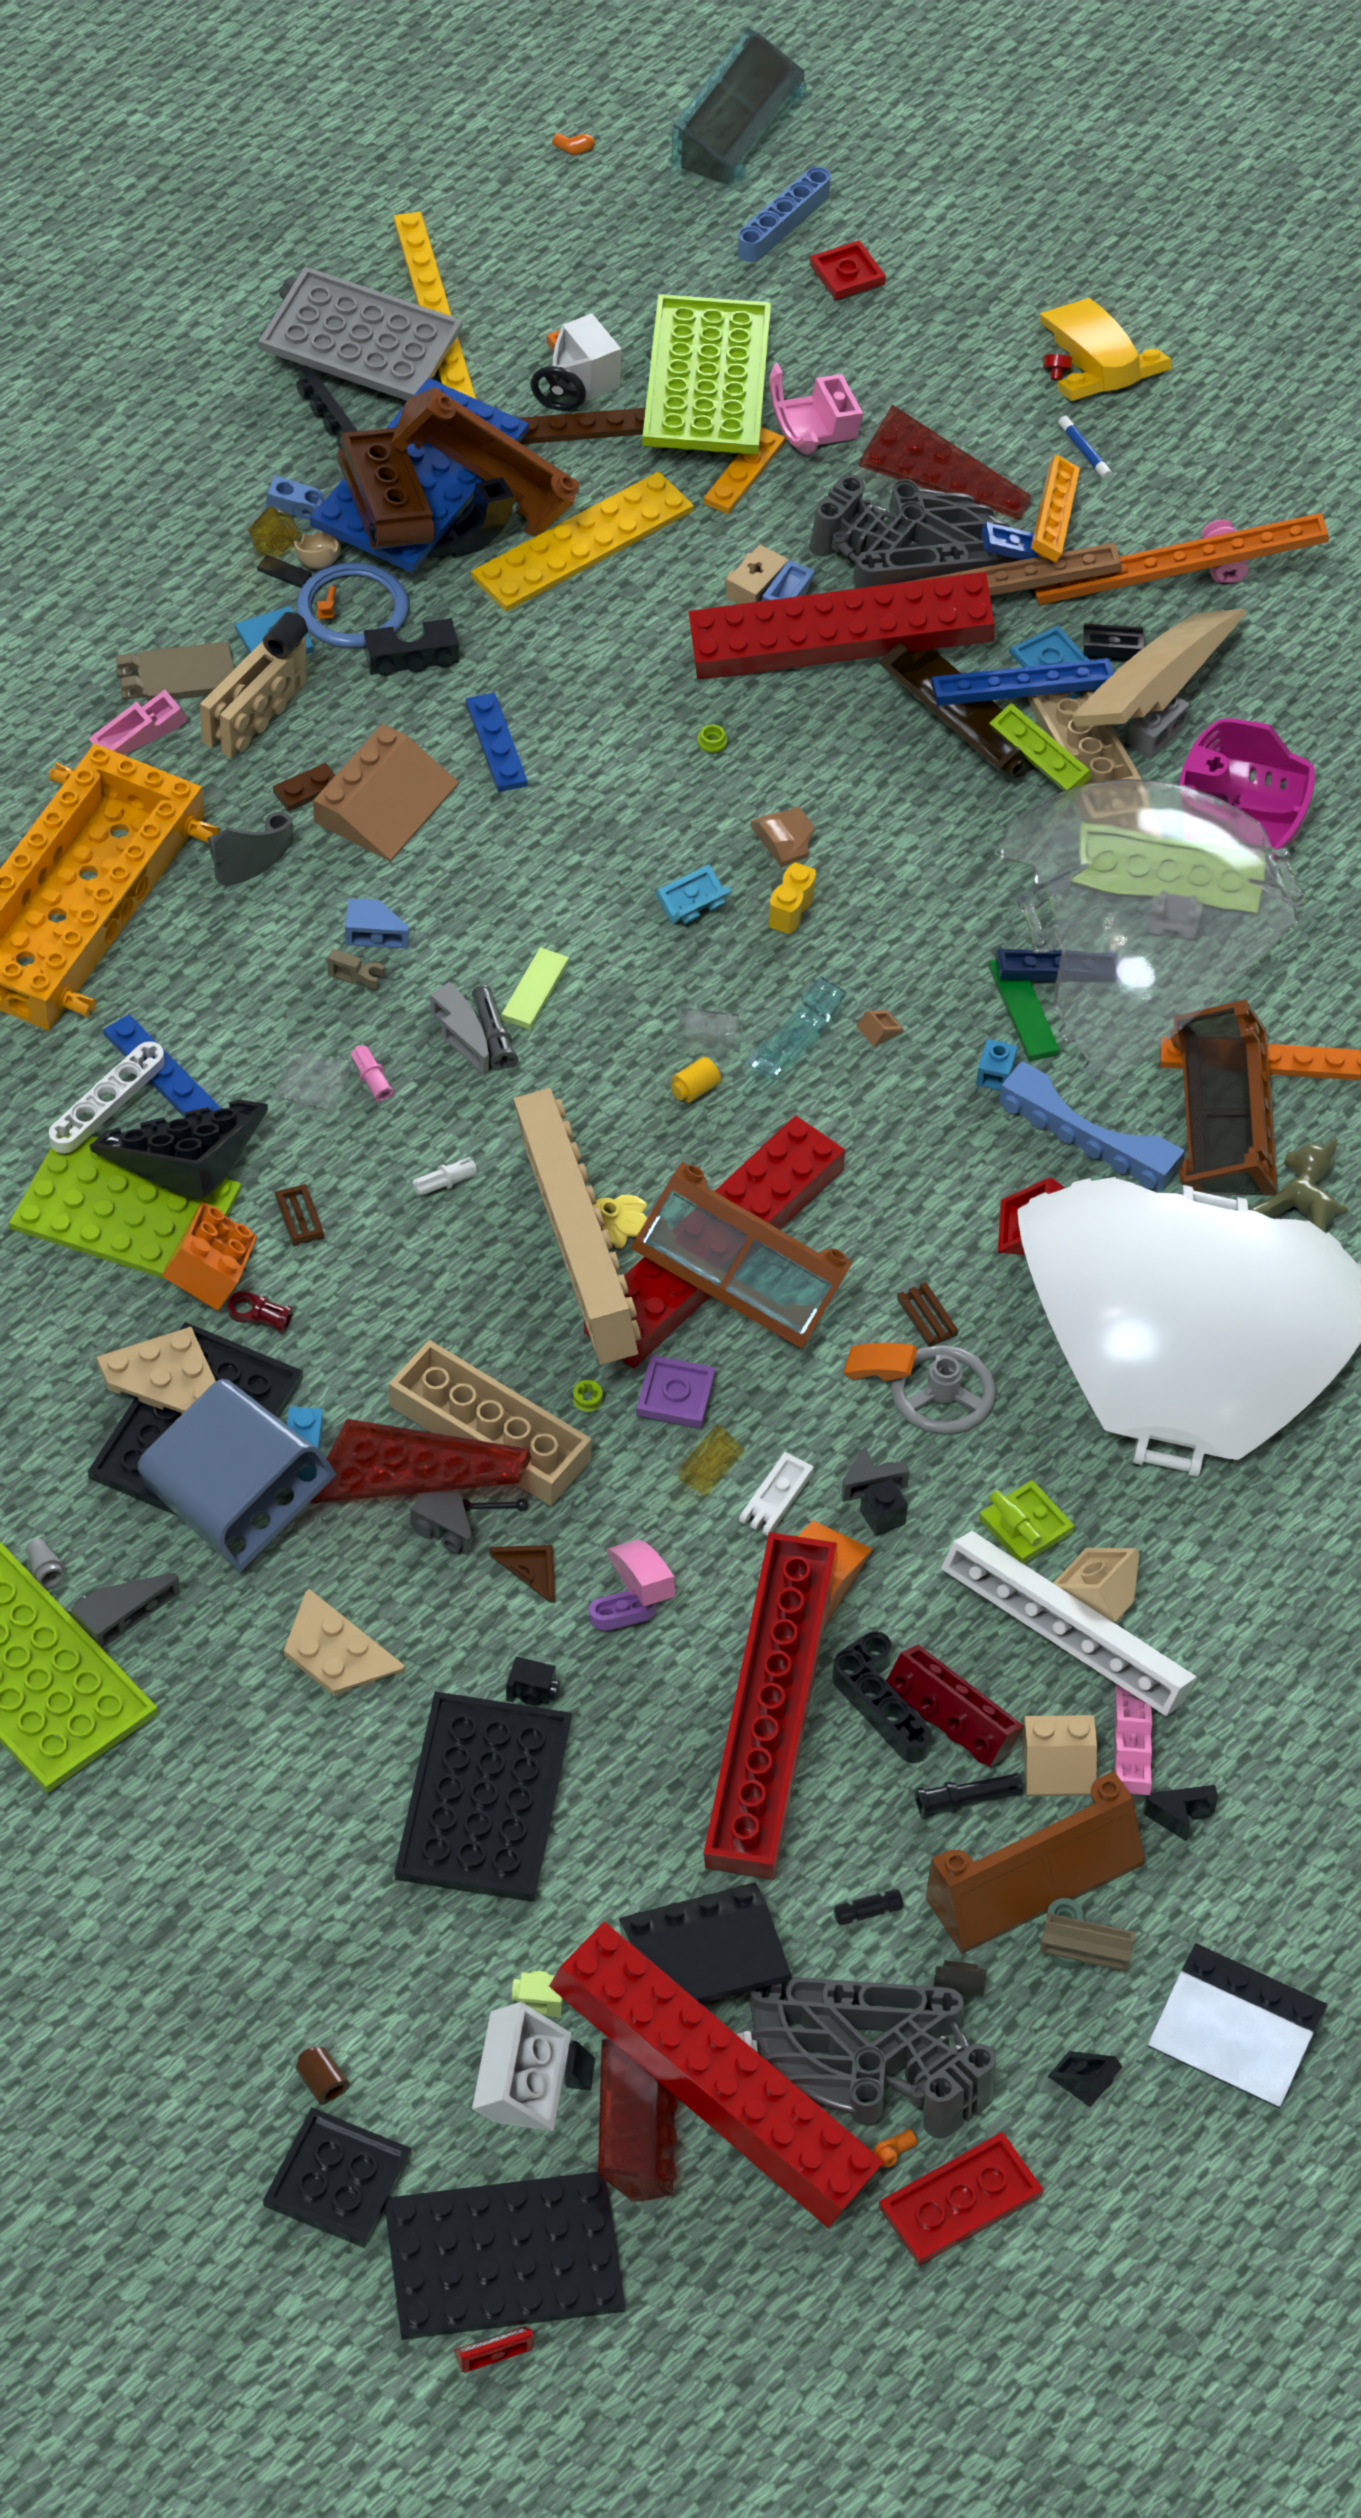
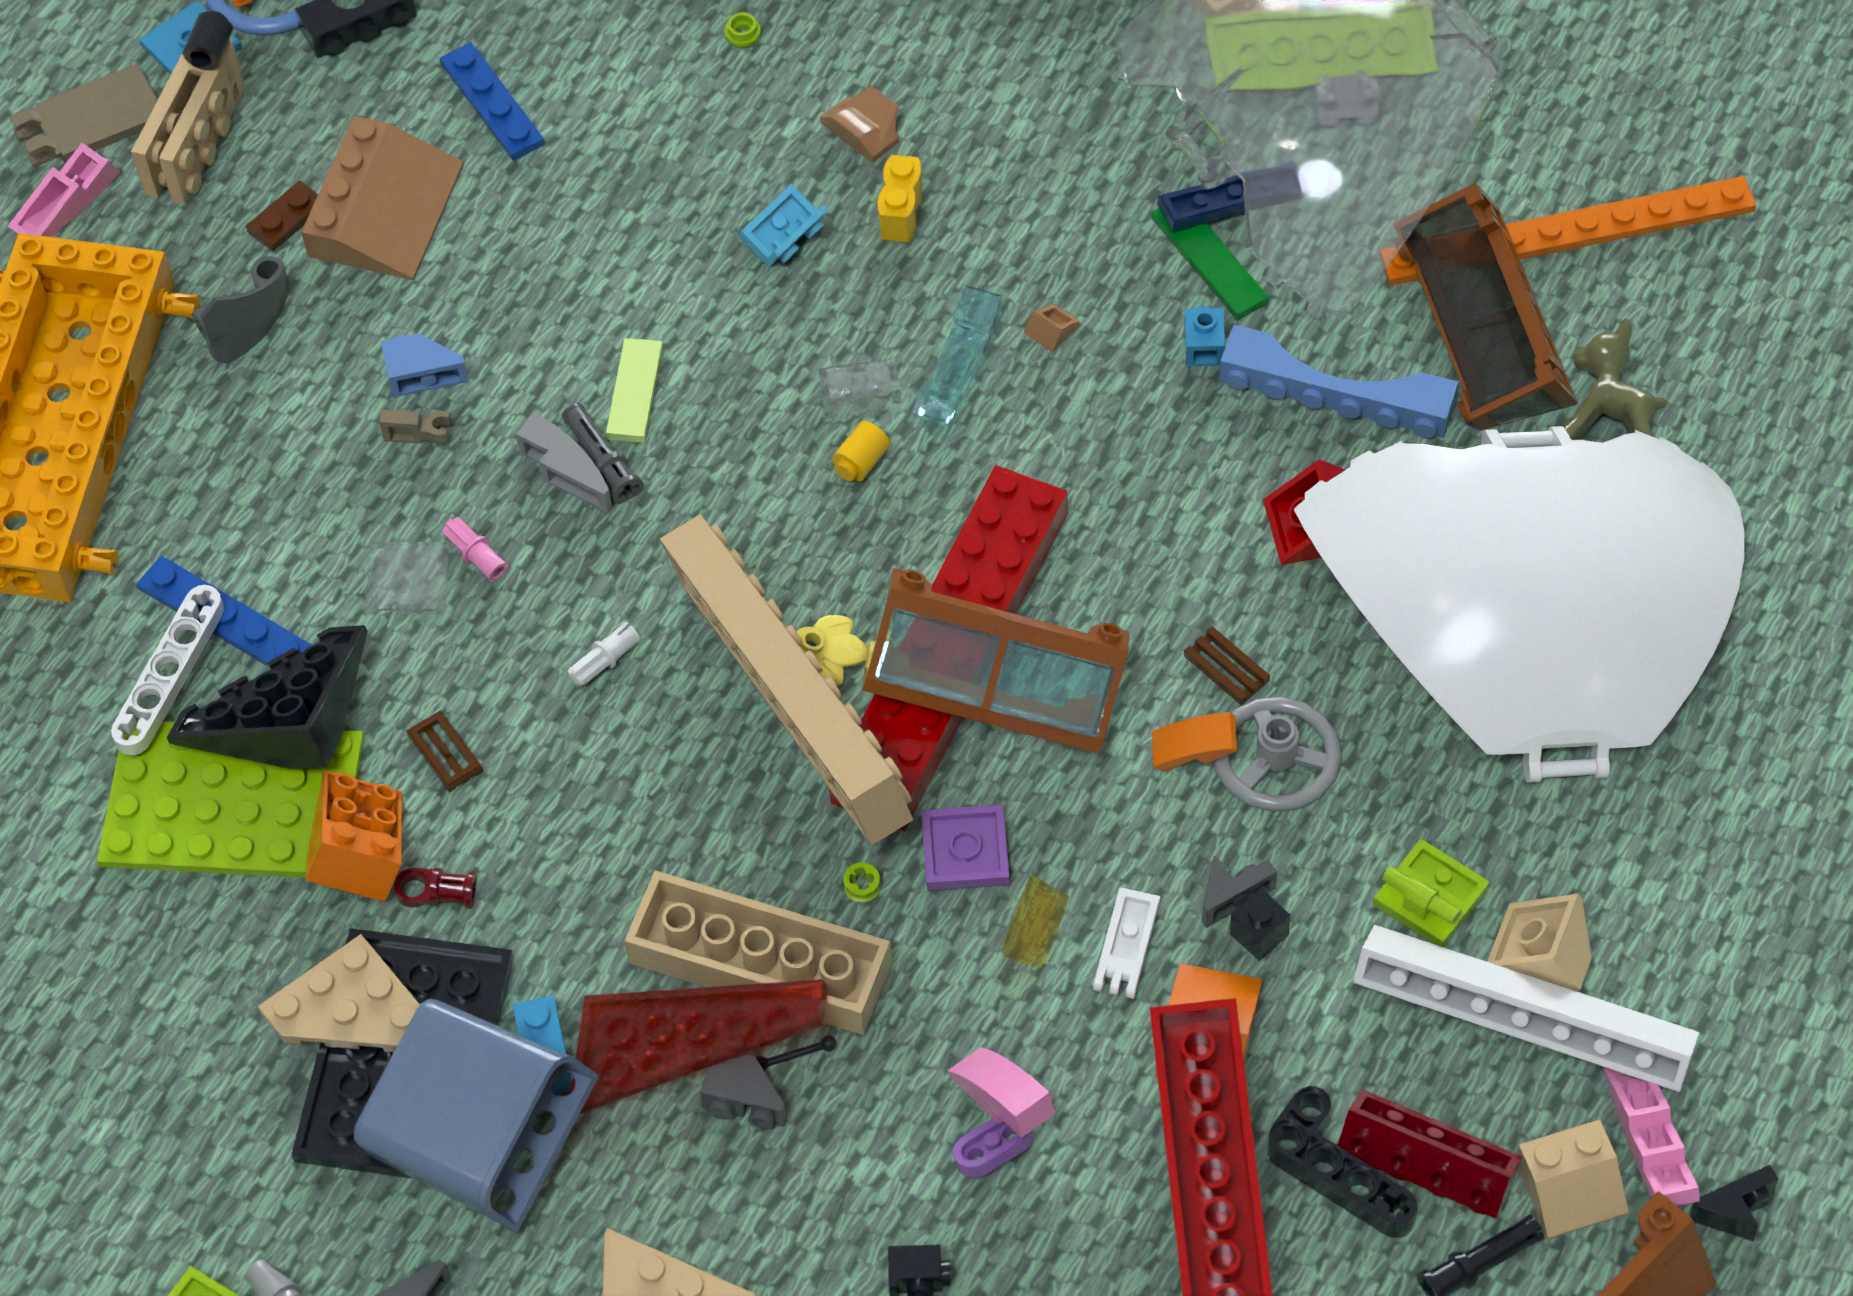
camera: 10 degrees left, 5 degrees up
reddish brown tile [489,1545,555,1603] -> none

